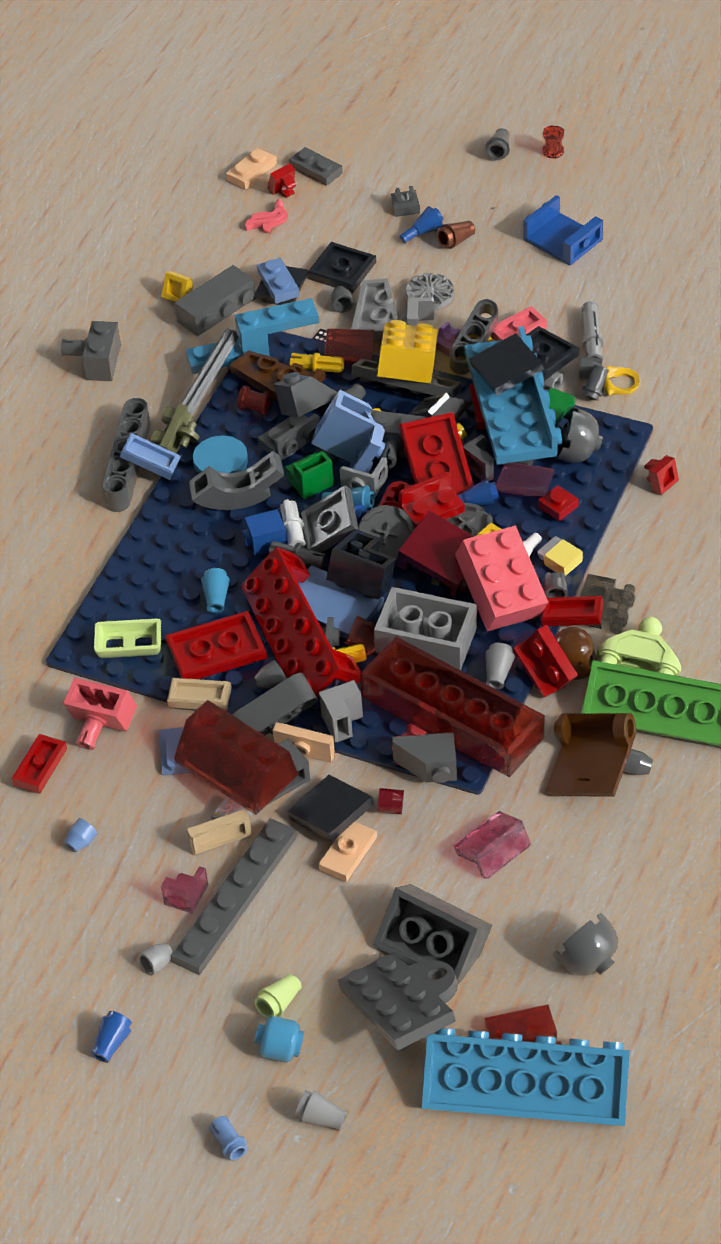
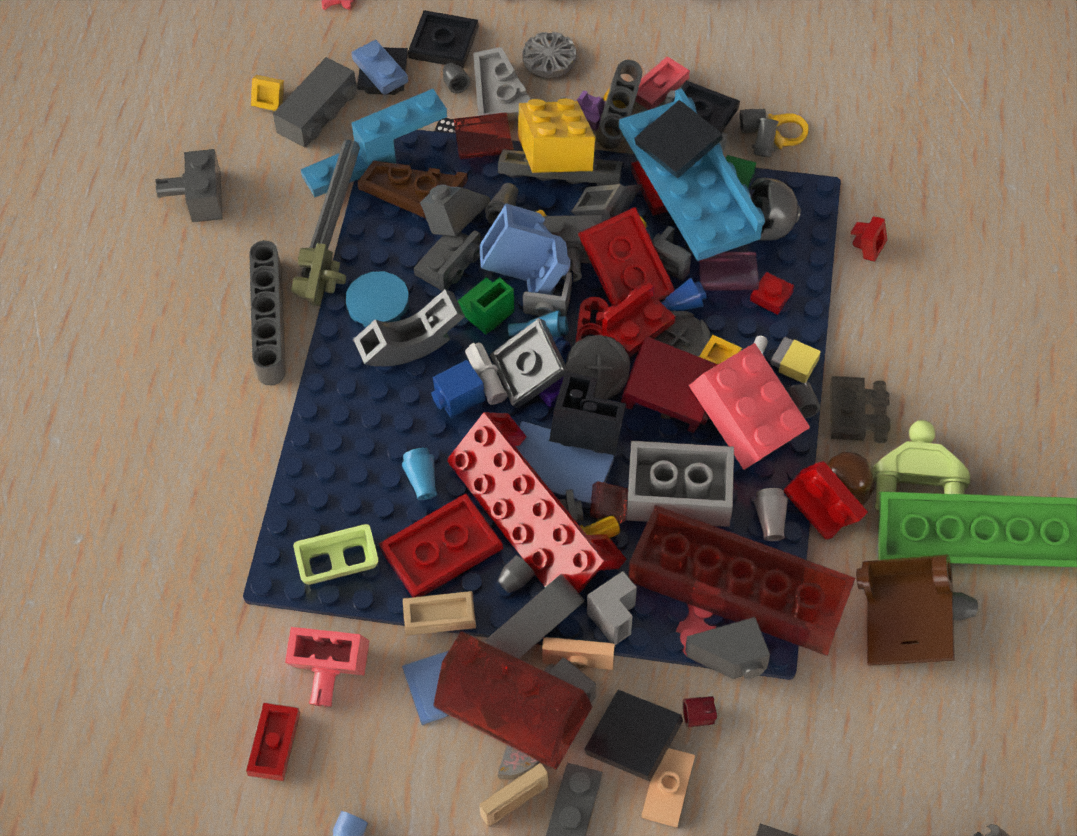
camera: 15 degrees left, 10 degrees up
medium blue tile [120,433,181,480] -> none
clear red bush [237,386,272,416] -> none
dark grey axle [269,541,327,570] -> none
yellow axle [290,353,344,373] -> none
light grey bracket [402,297,434,326] -> none
clear pink bracket [453,811,531,879] -> none
red tile [541,596,604,626] -> none
light grey pin [581,301,604,362] -> none

